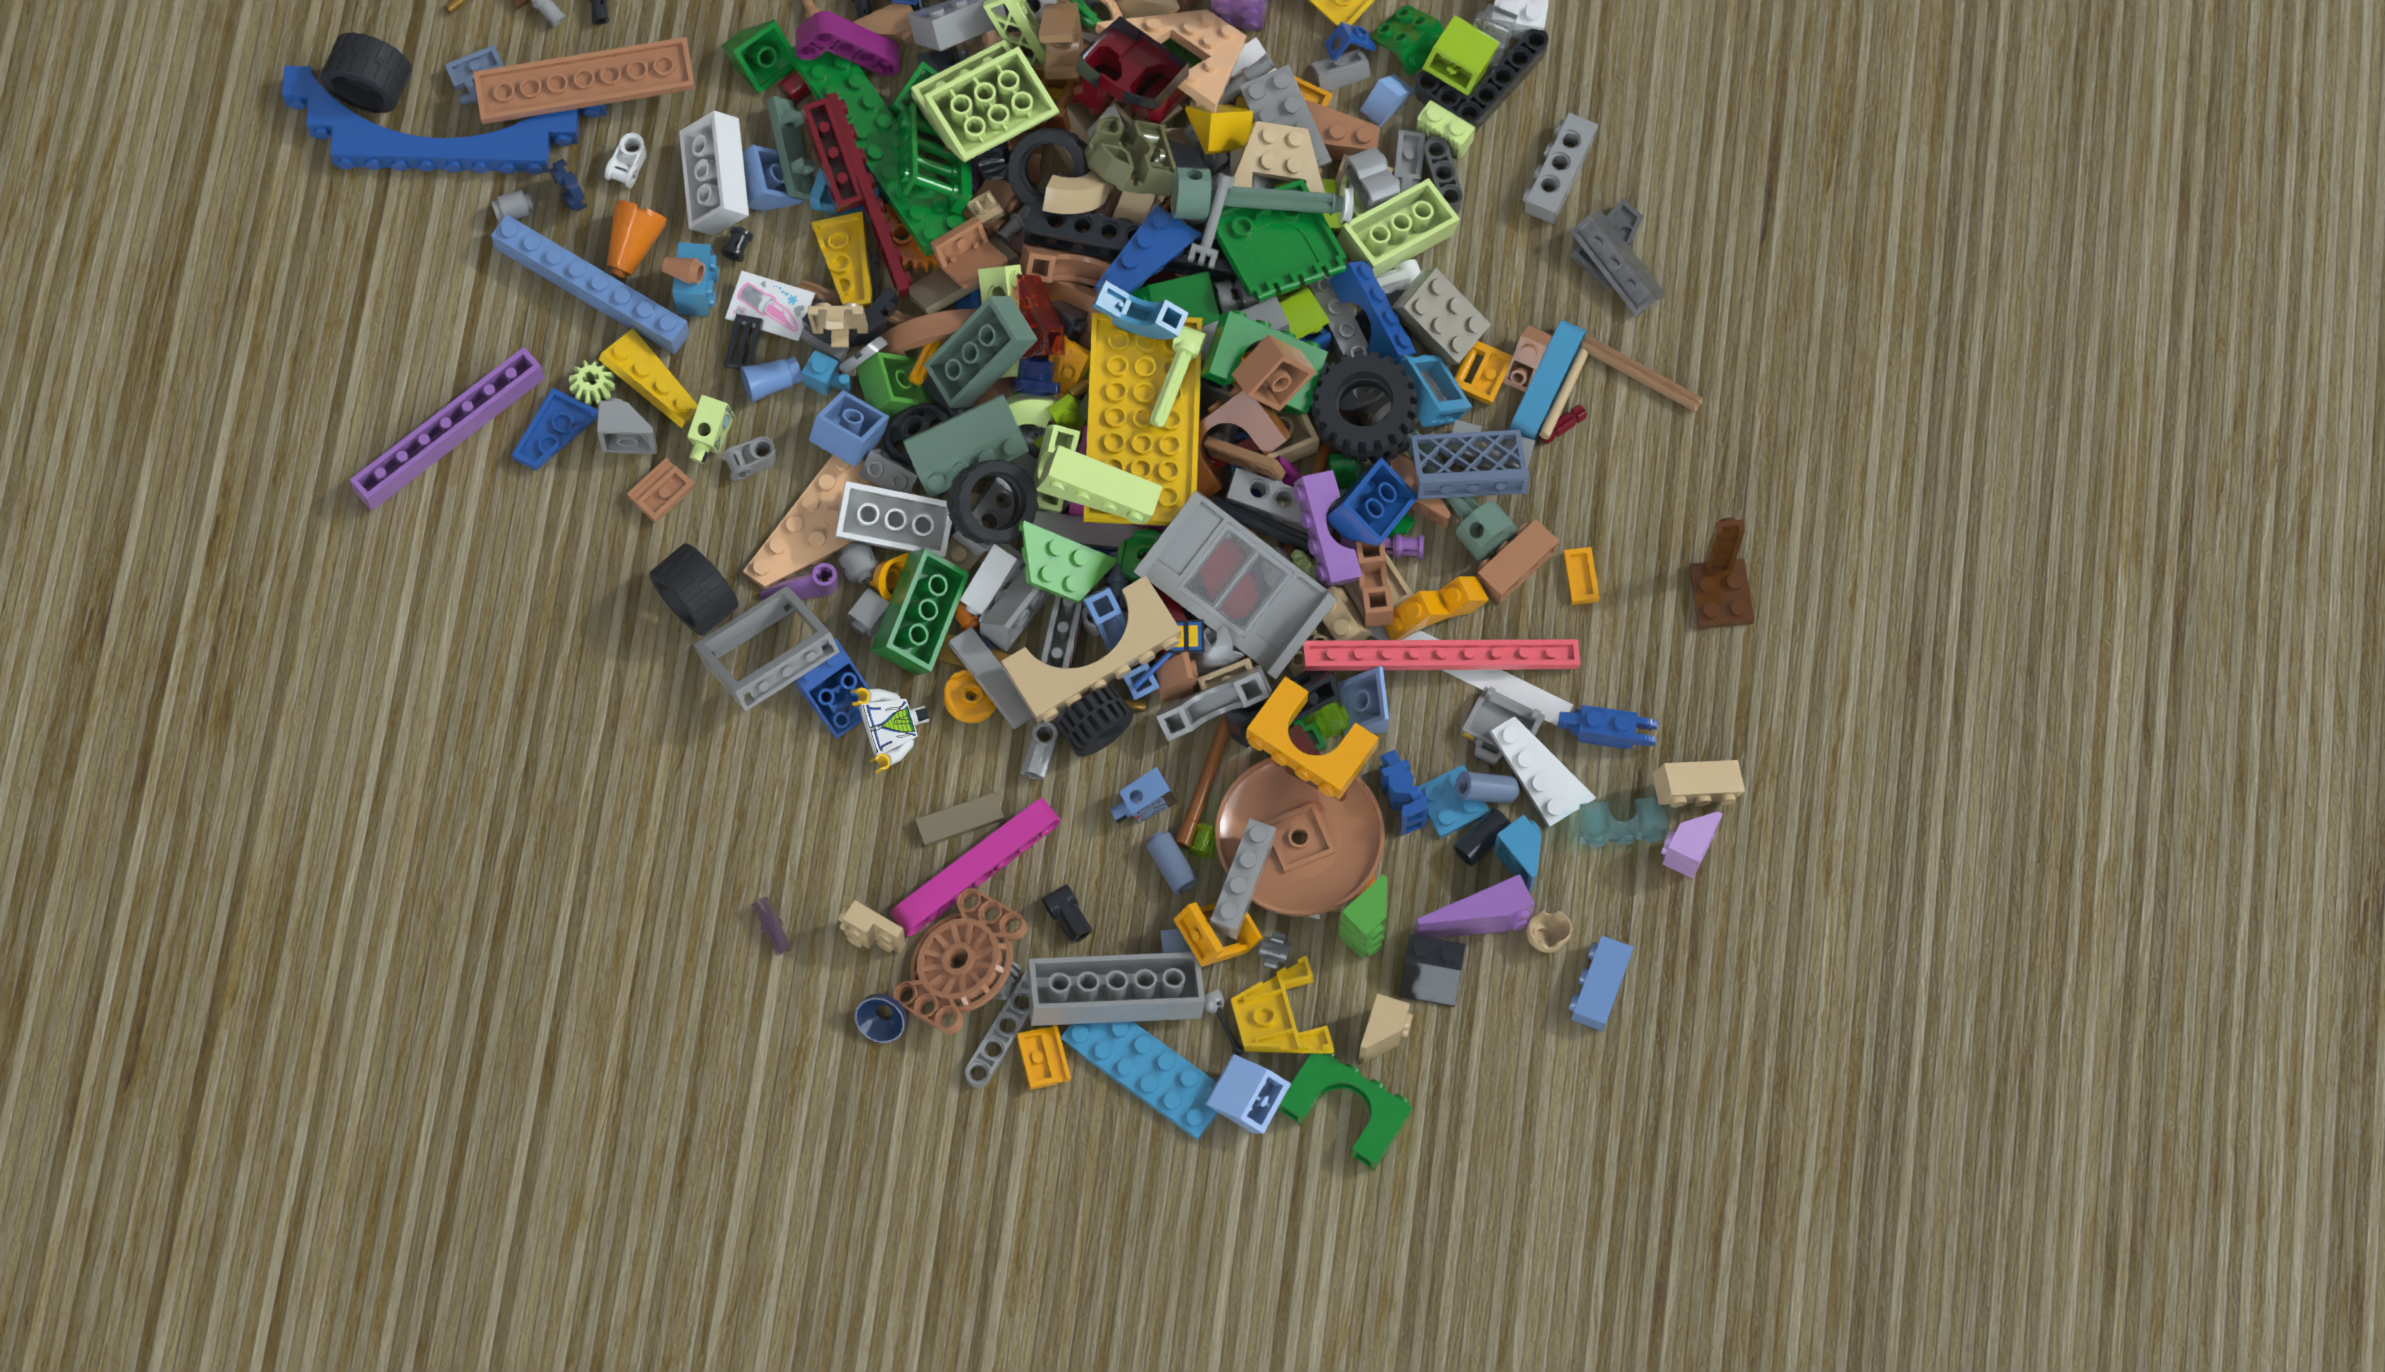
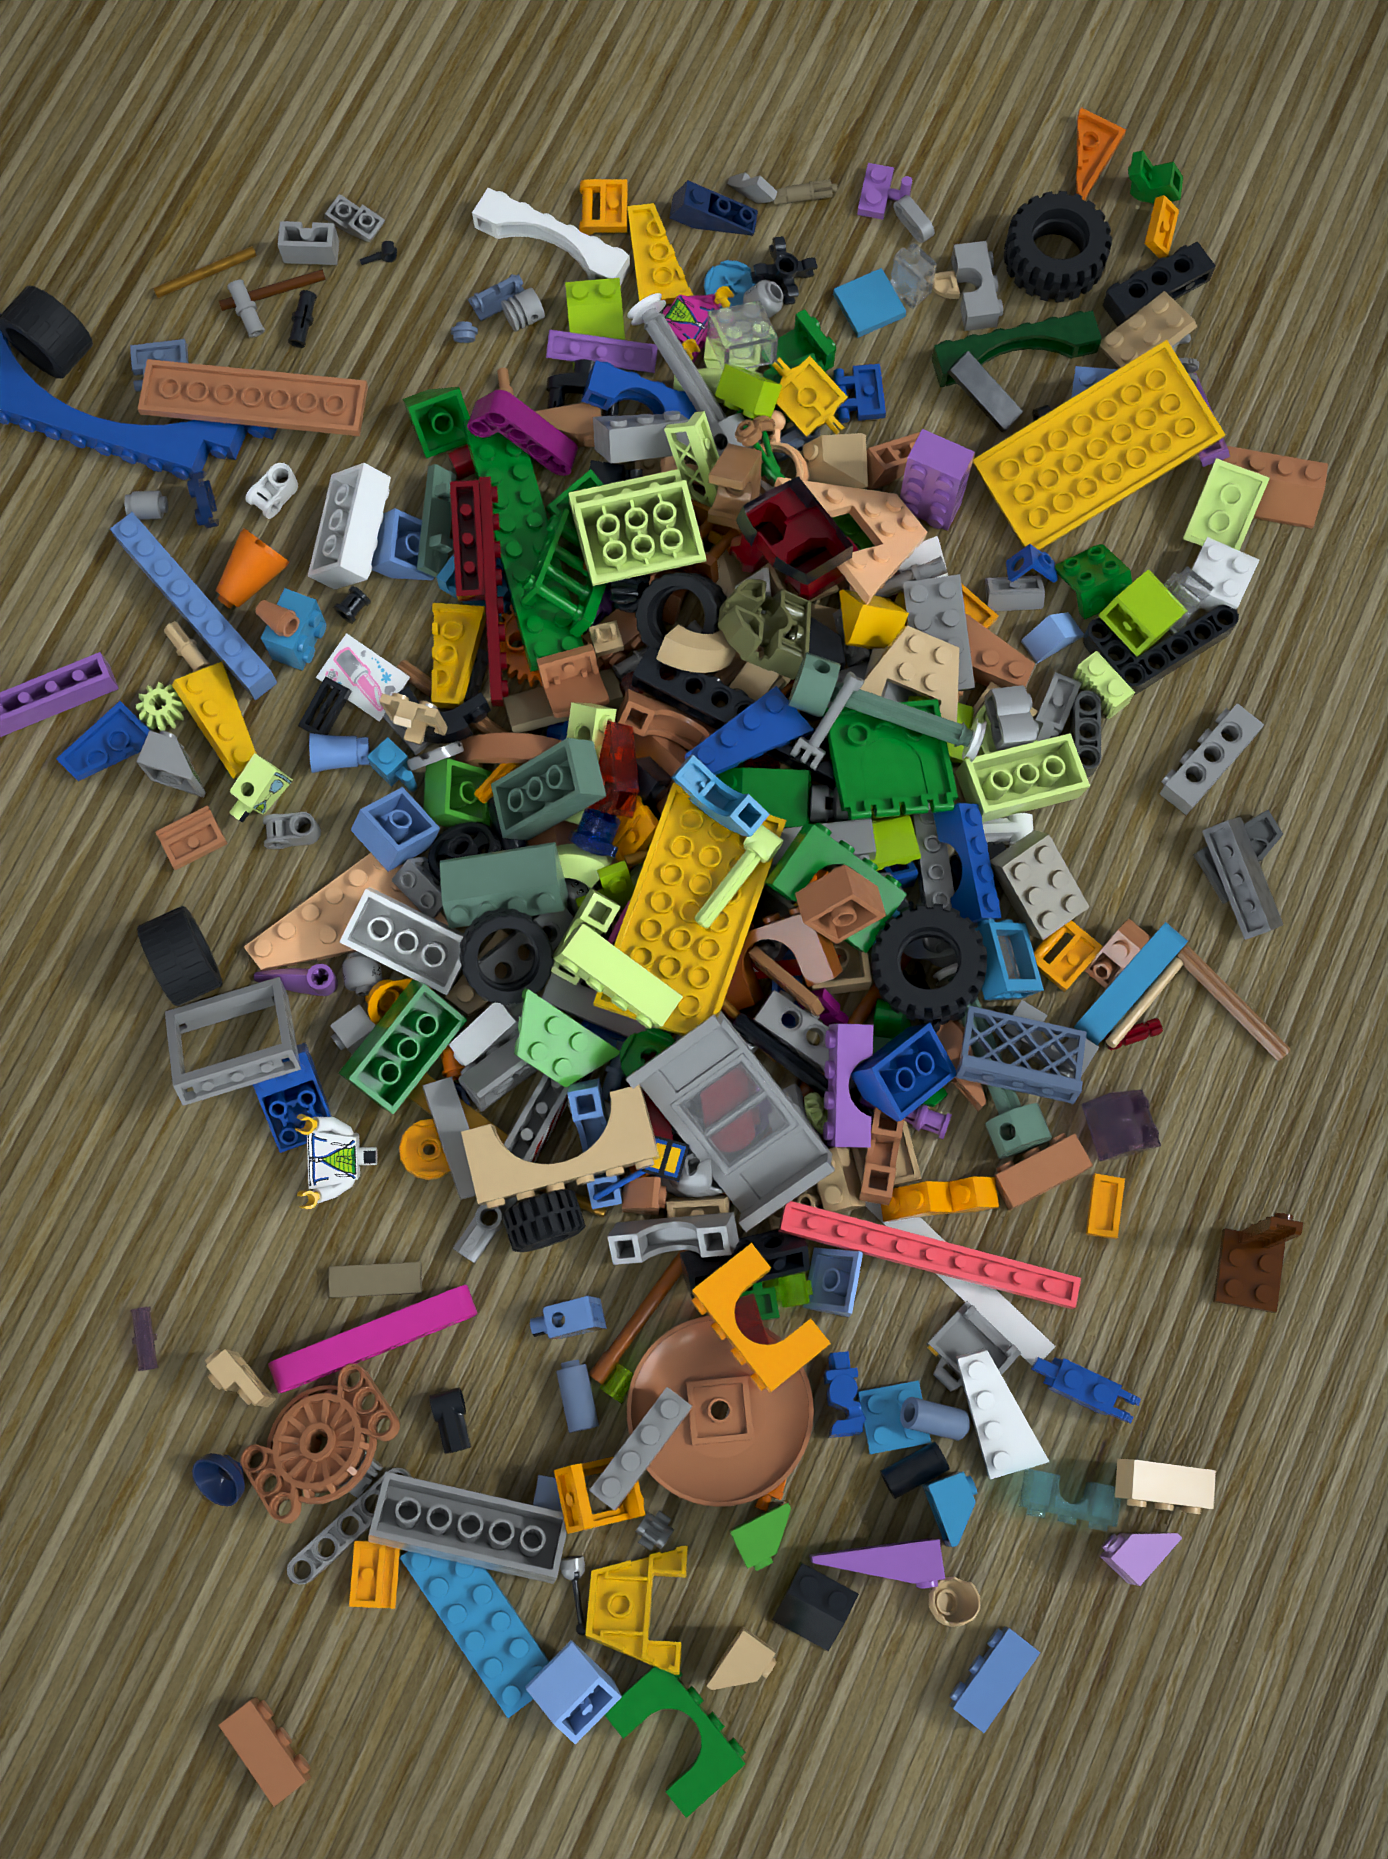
camera: 20 degrees right, 5 degrees up
none -> tan axle [164,621,210,672]
none -> nougat brick [218,1697,311,1807]
none -> clear purple slope [1081,1089,1161,1162]

